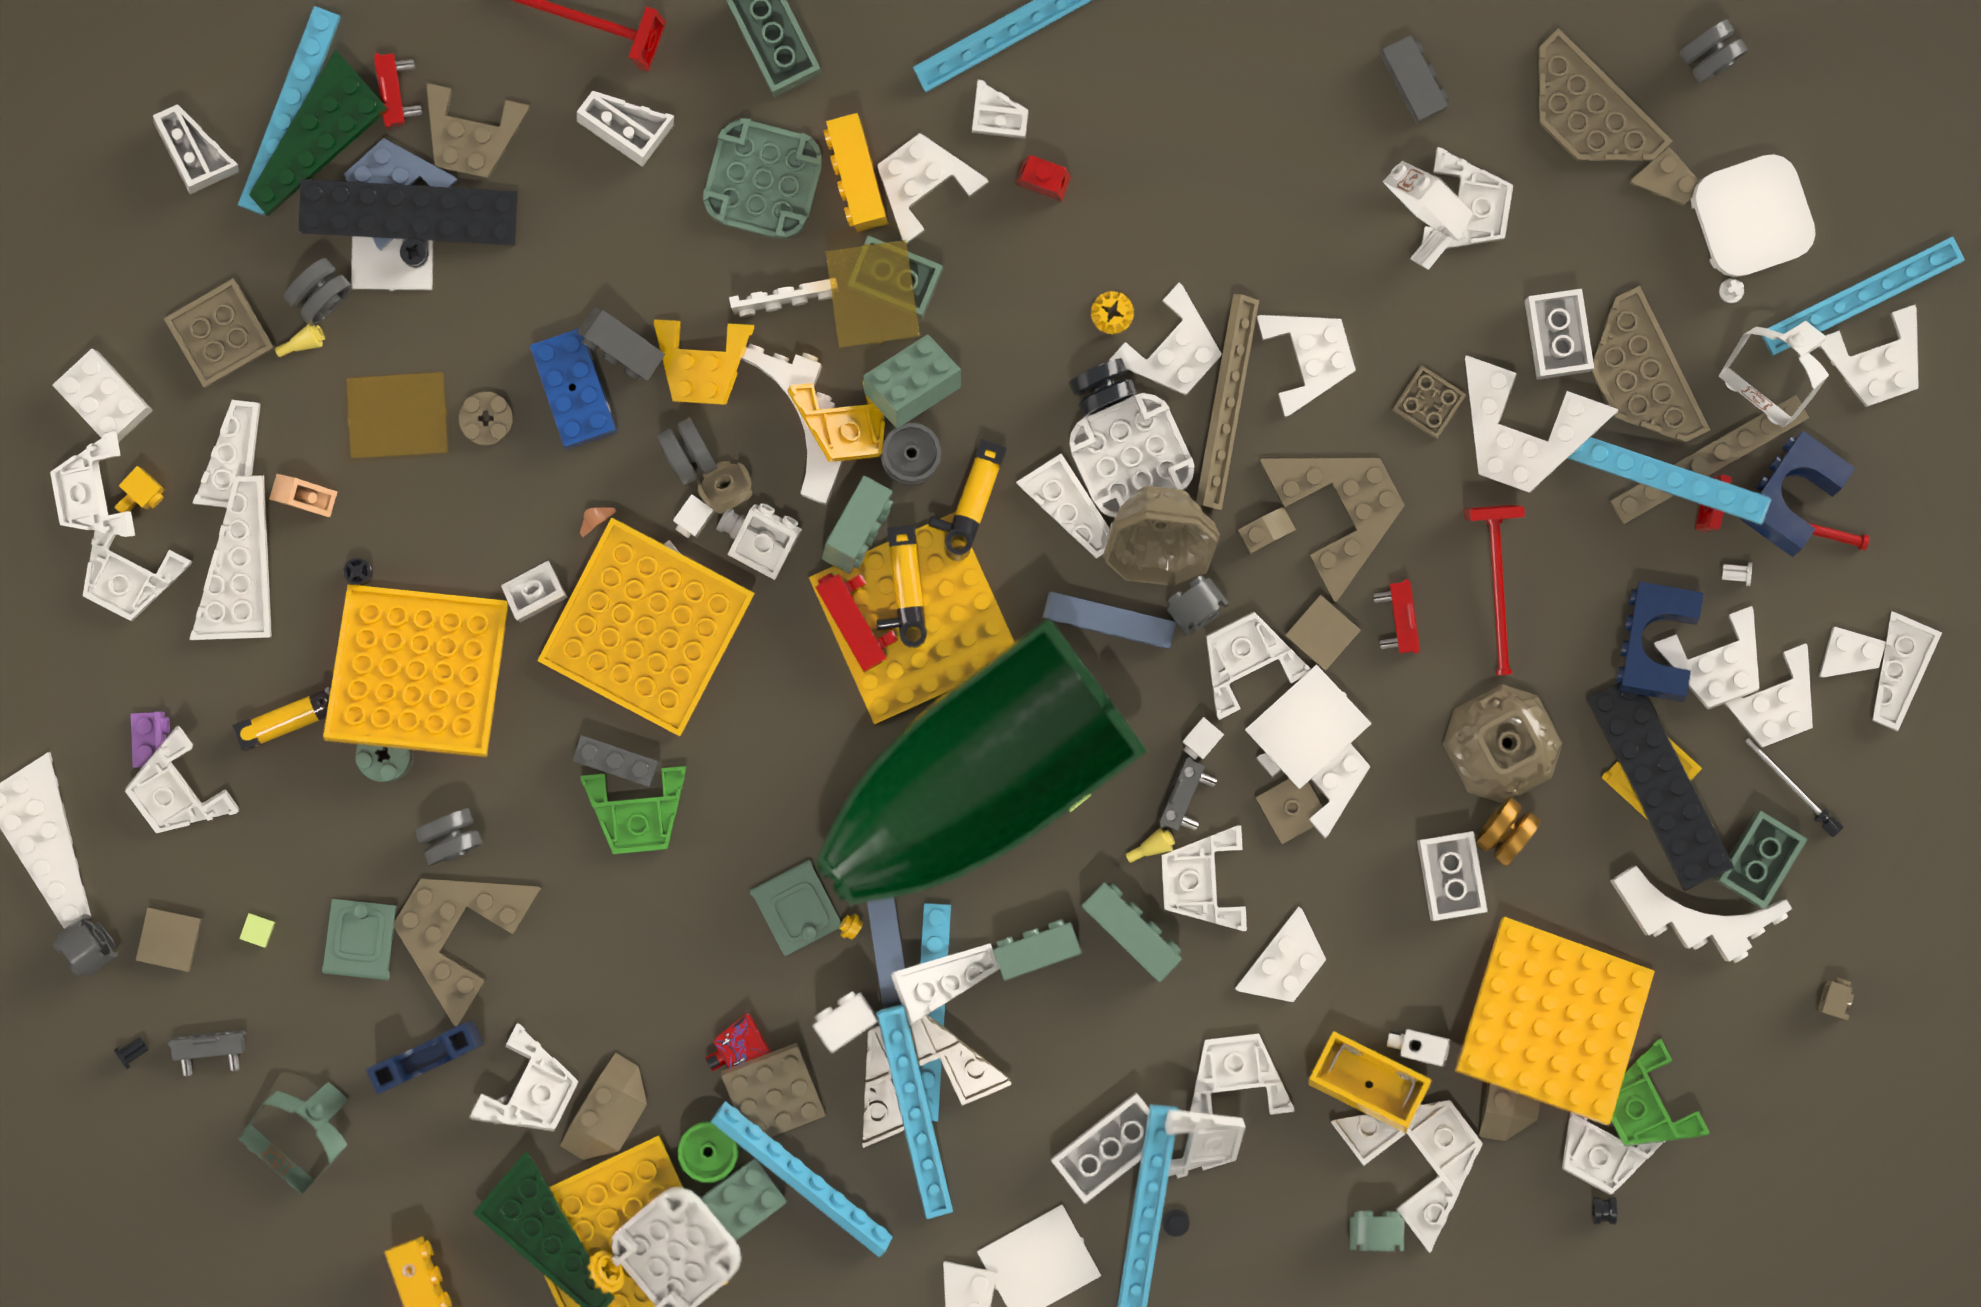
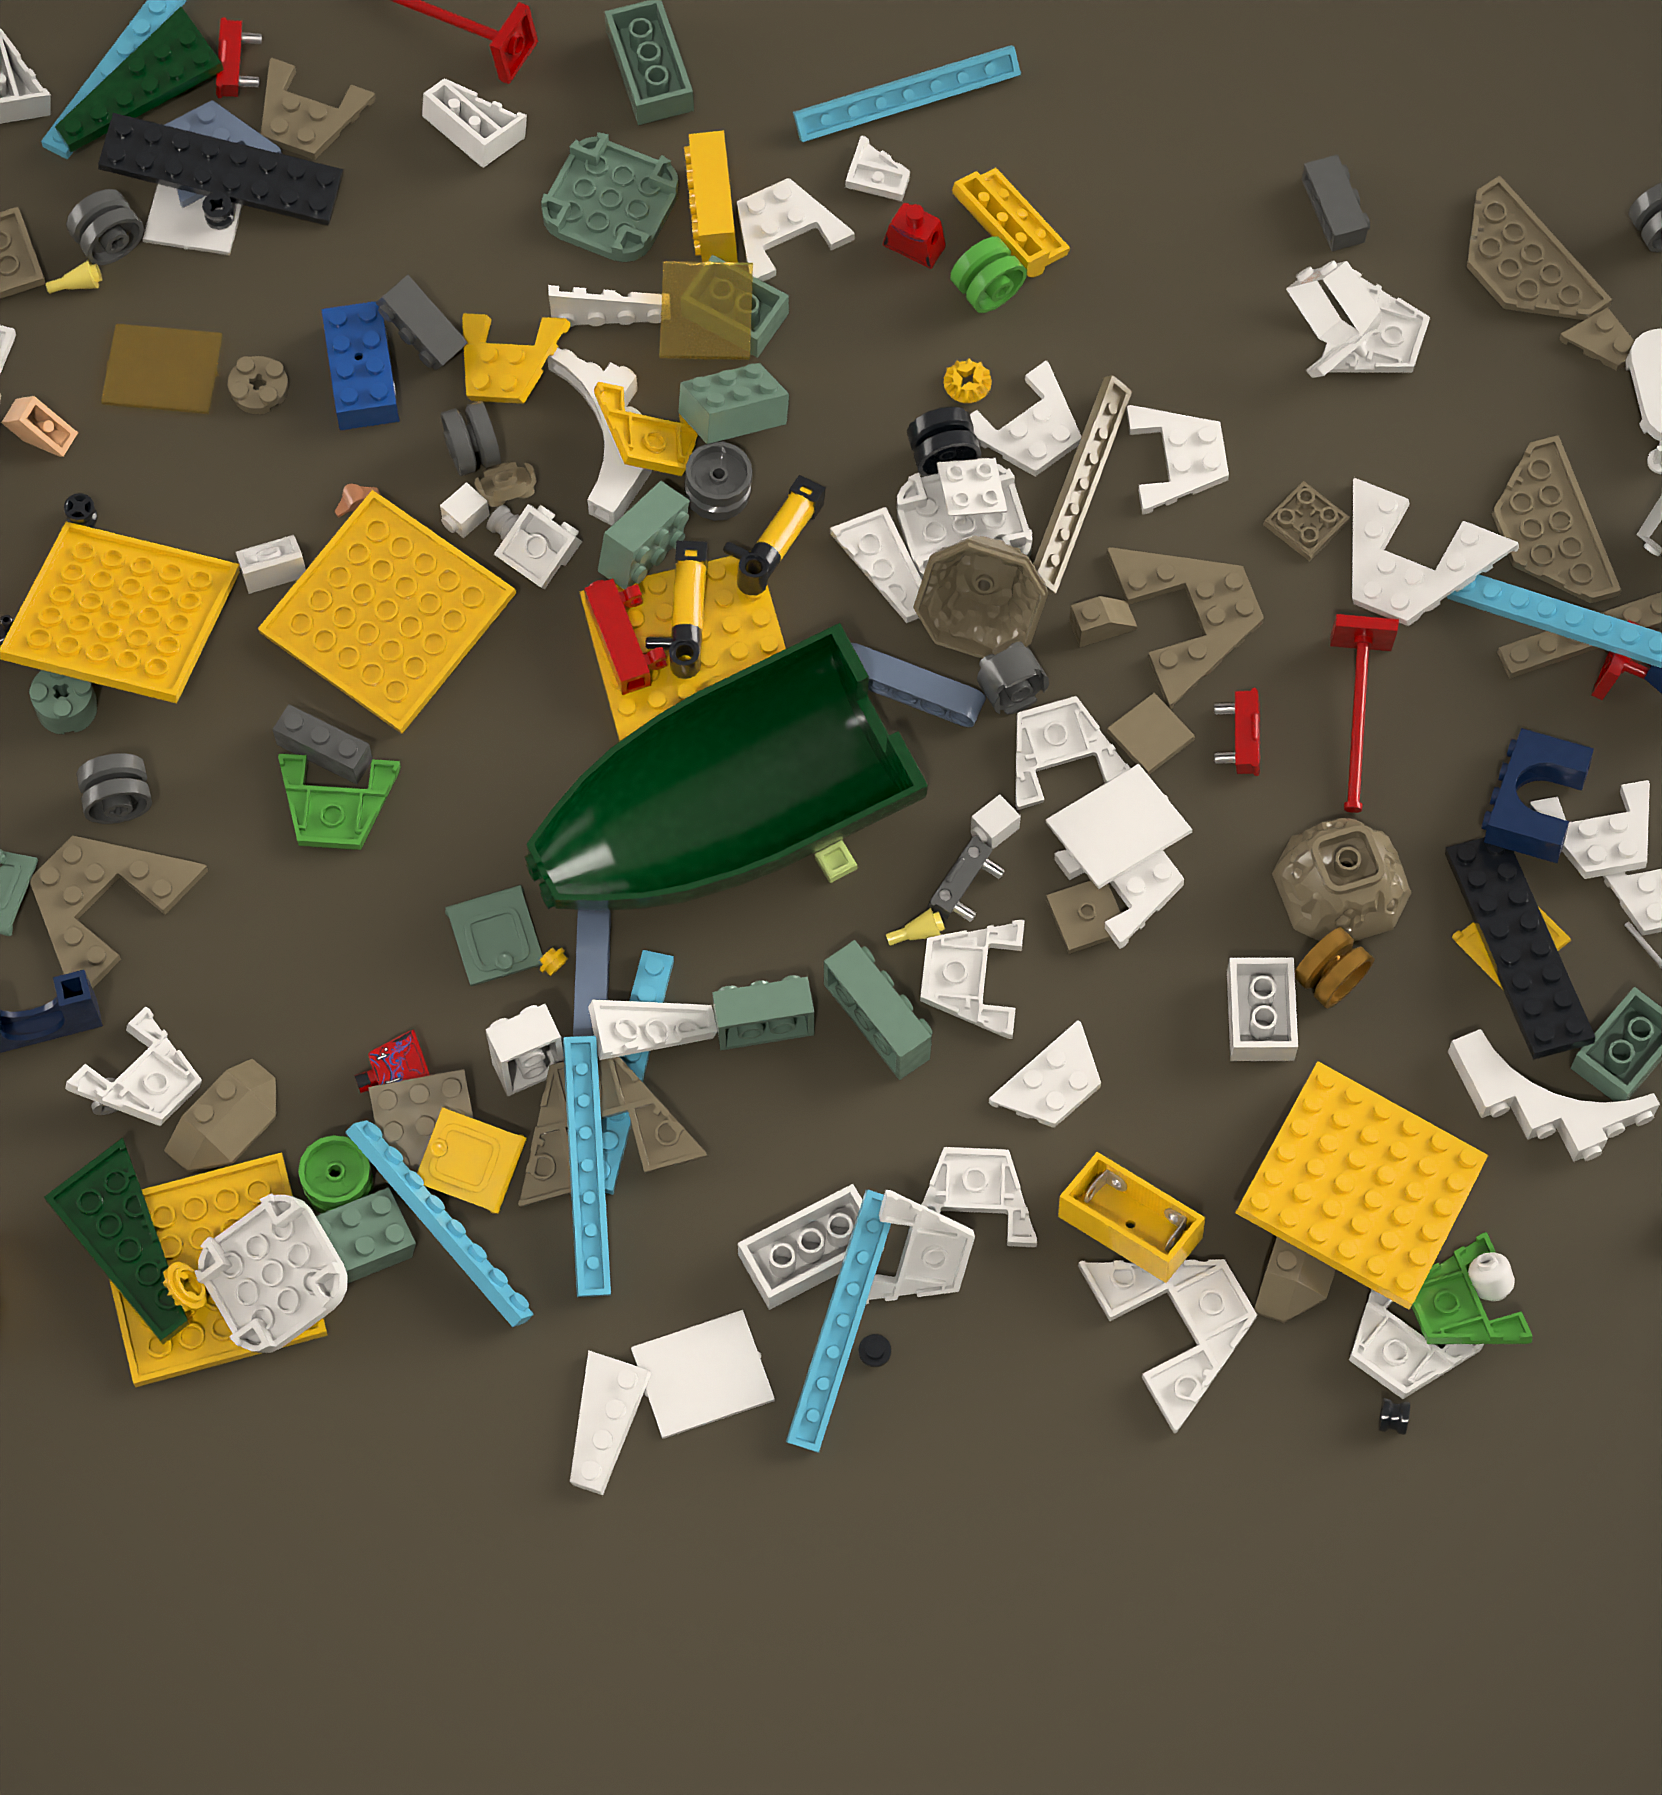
camera: 10 degrees right, 20 degrees down
sand green brick [1350,1211,1404,1251] -> none
white torso [1387,1029,1452,1066] -> none
white brick [1525,289,1594,380] -> none
white piece [1722,562,1753,586] -> none
none -> yellow container [417,1107,527,1214]
none -> white hinge [937,458,1007,525]
none -> bright green wheel [950,237,1027,313]
none -> yellow brick [952,168,1070,277]
none -> white head [1468,1252,1515,1301]

